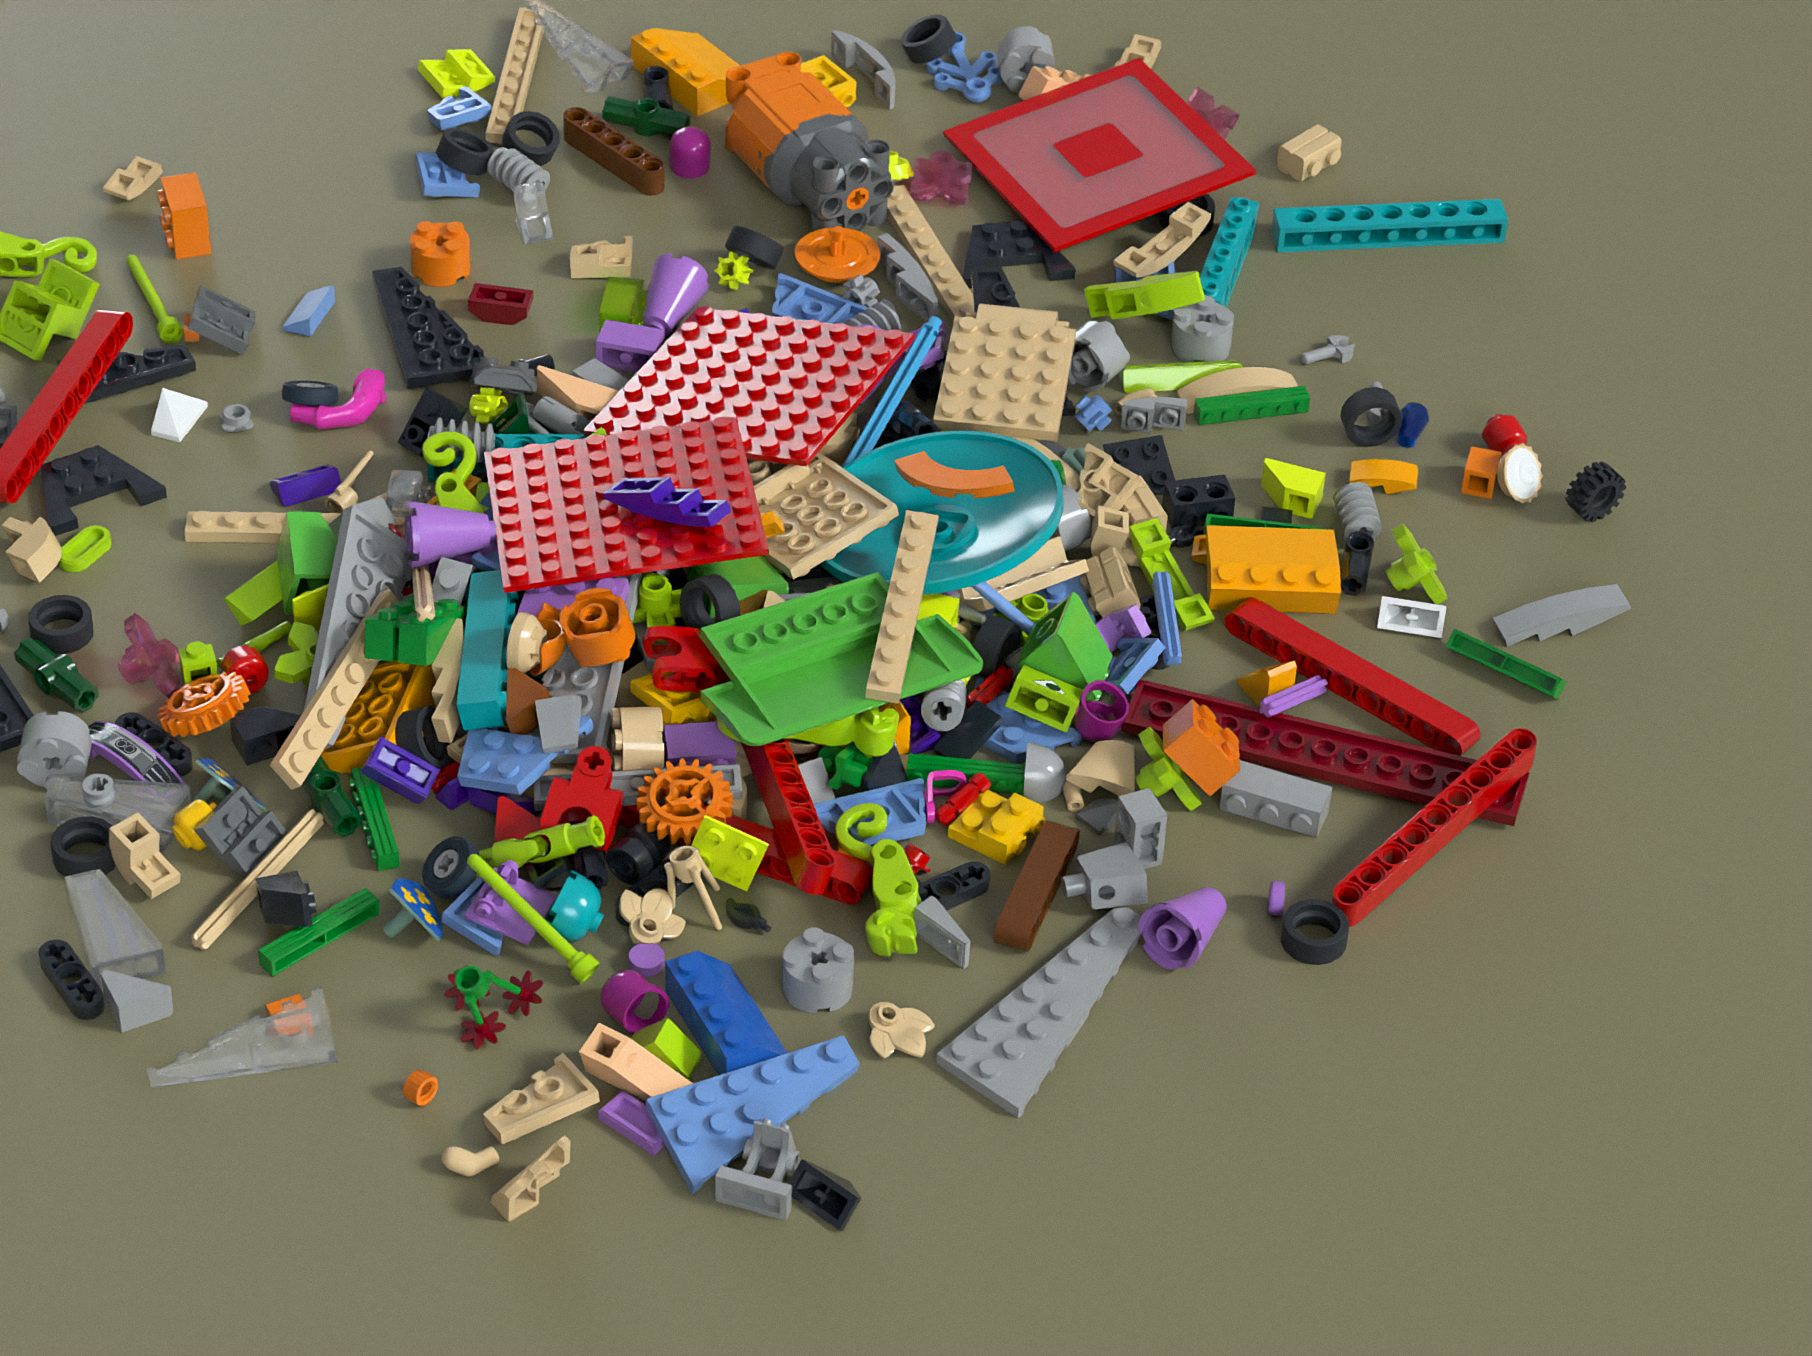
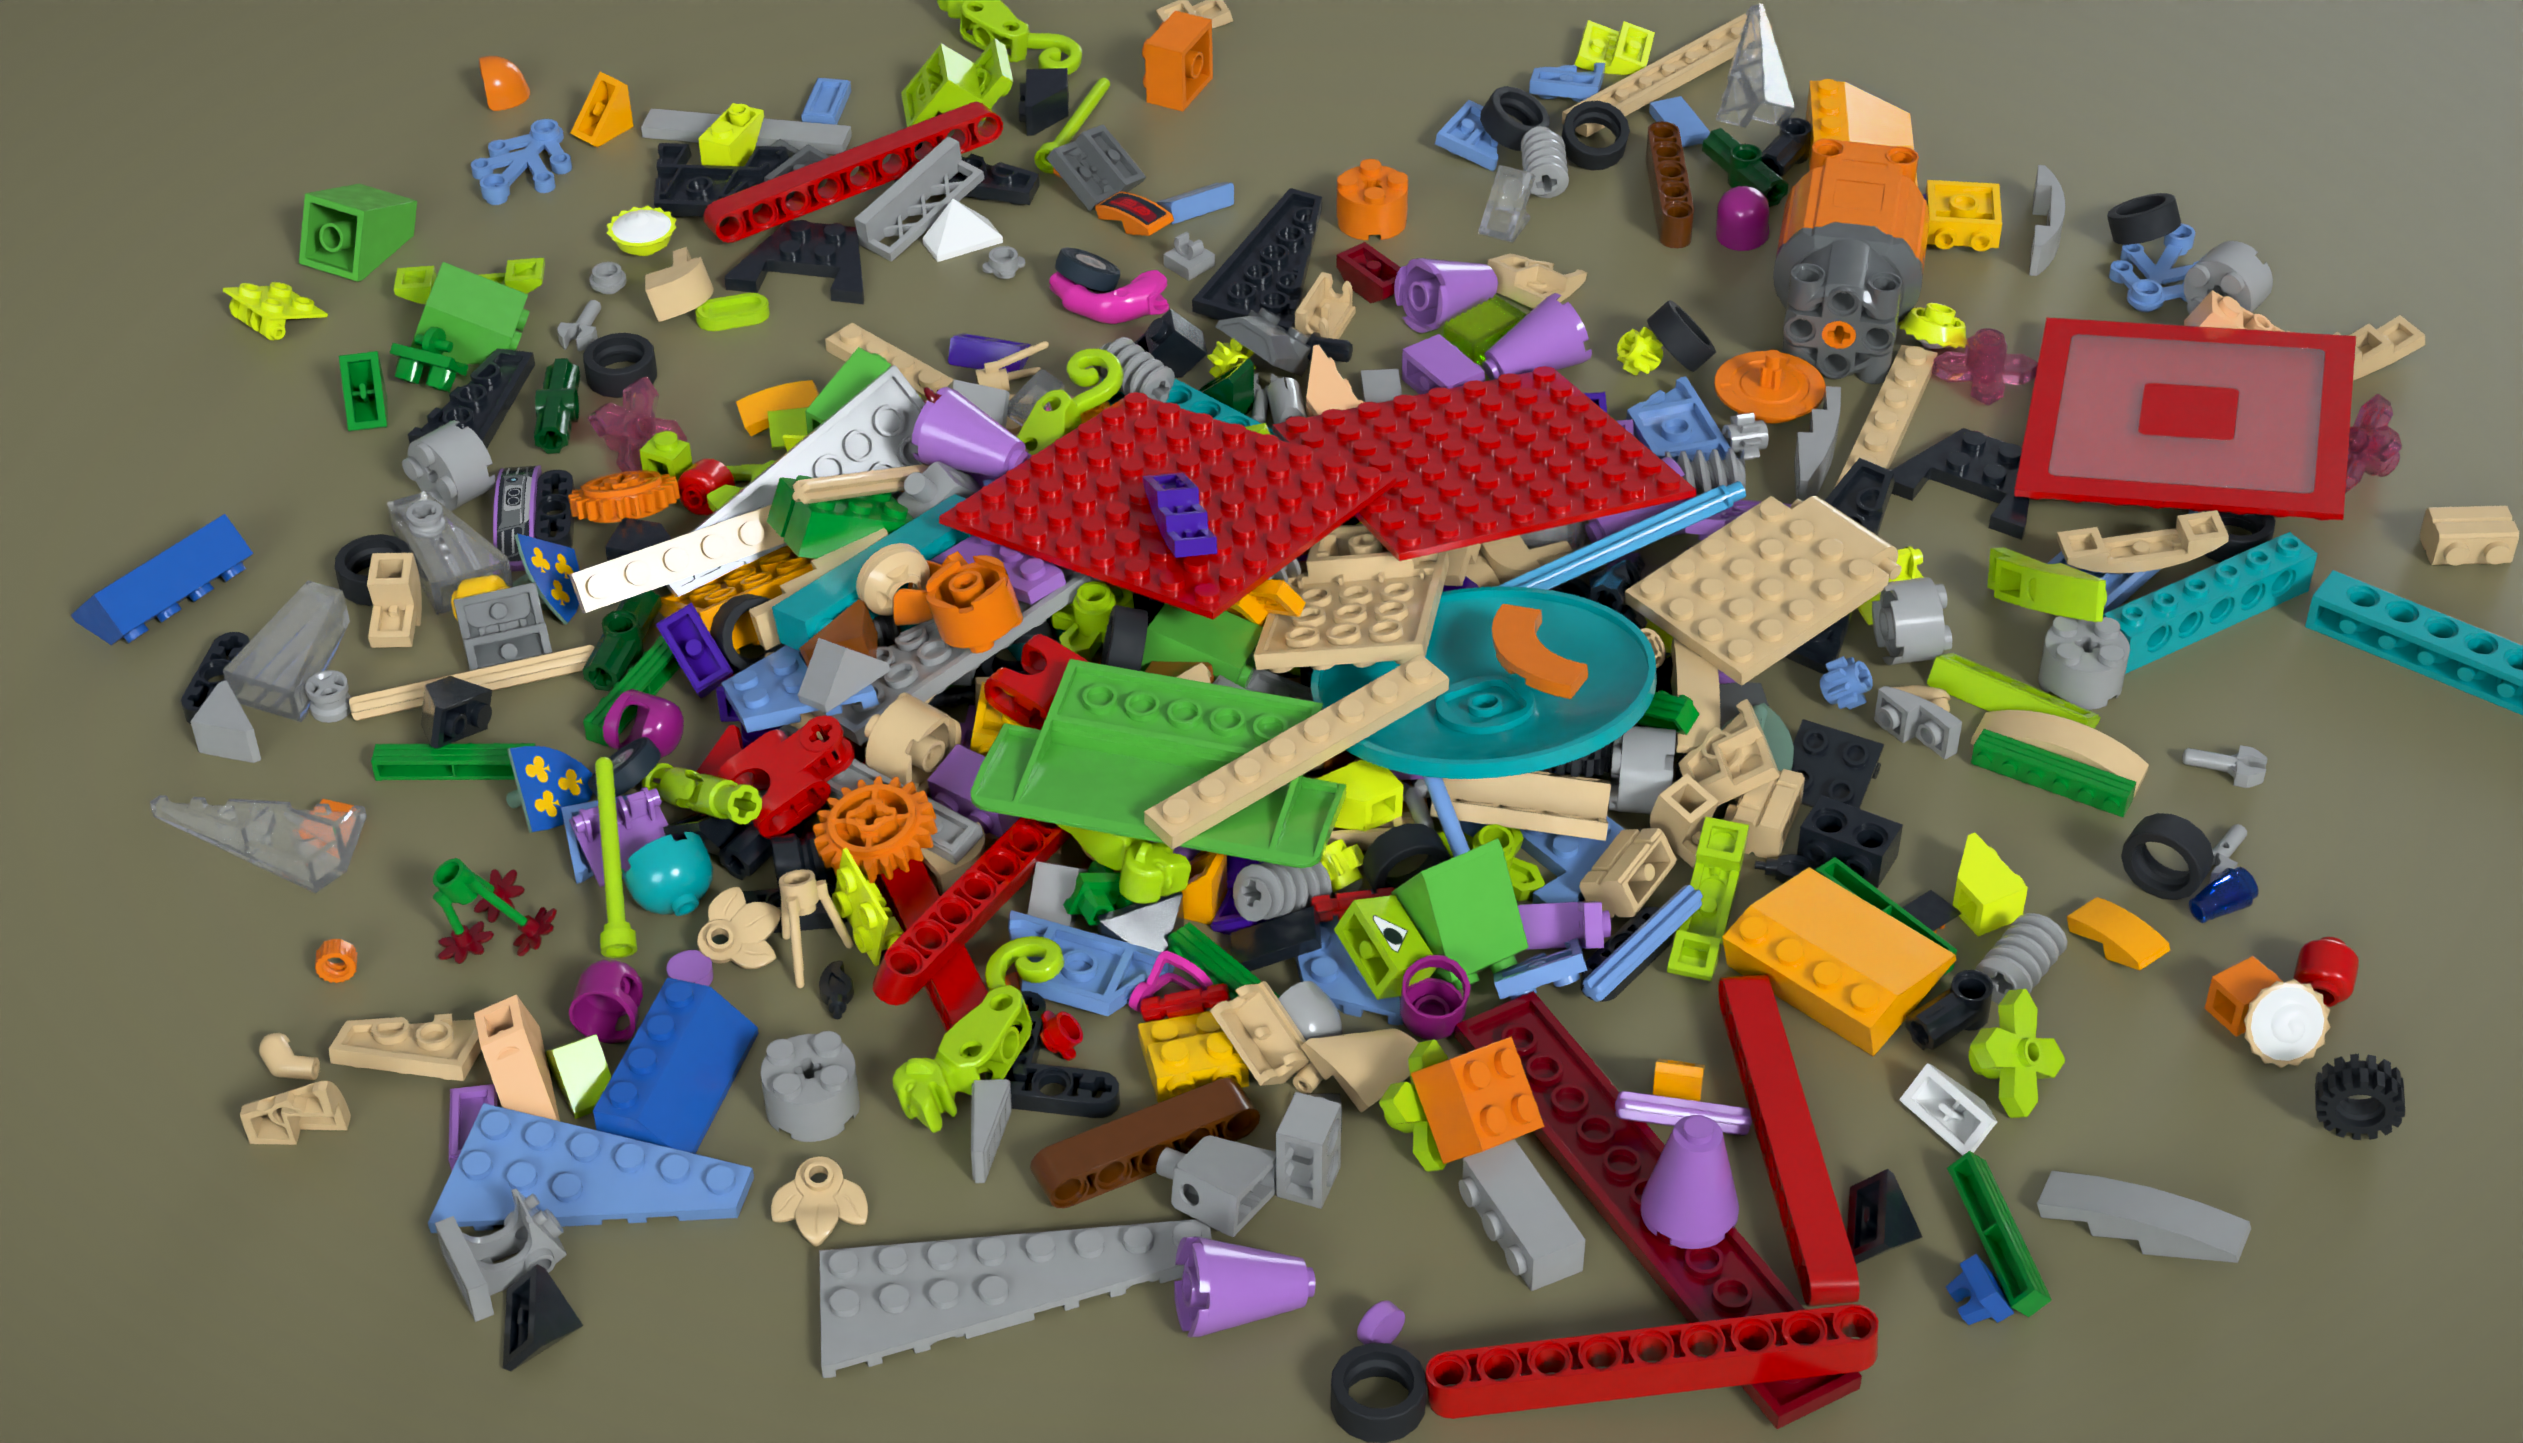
camera: 45 degrees right, 0 degrees up
none -> light grey wheel [305,670,351,723]
none -> magenta helmet [603,689,684,758]
none -> light orange slope [736,380,819,437]
none -> light grey fence [854,136,985,262]
none -> black slope [1019,68,1069,136]
none -> slope [1095,192,1174,236]
none -> light grey tile [1163,232,1215,281]
none -> tan hinge [1210,981,1310,1086]
none -> tan hinge [1295,272,1356,339]
none -> medium lavender cone [1394,258,1498,333]
none -> medium lavender cone [1641,1115,1739,1249]
none -> medium blue tile [1649,96,1710,147]
none -> black slope [1847,1169,1923,1264]
none -> blue tile [1945,1254,2014,1325]

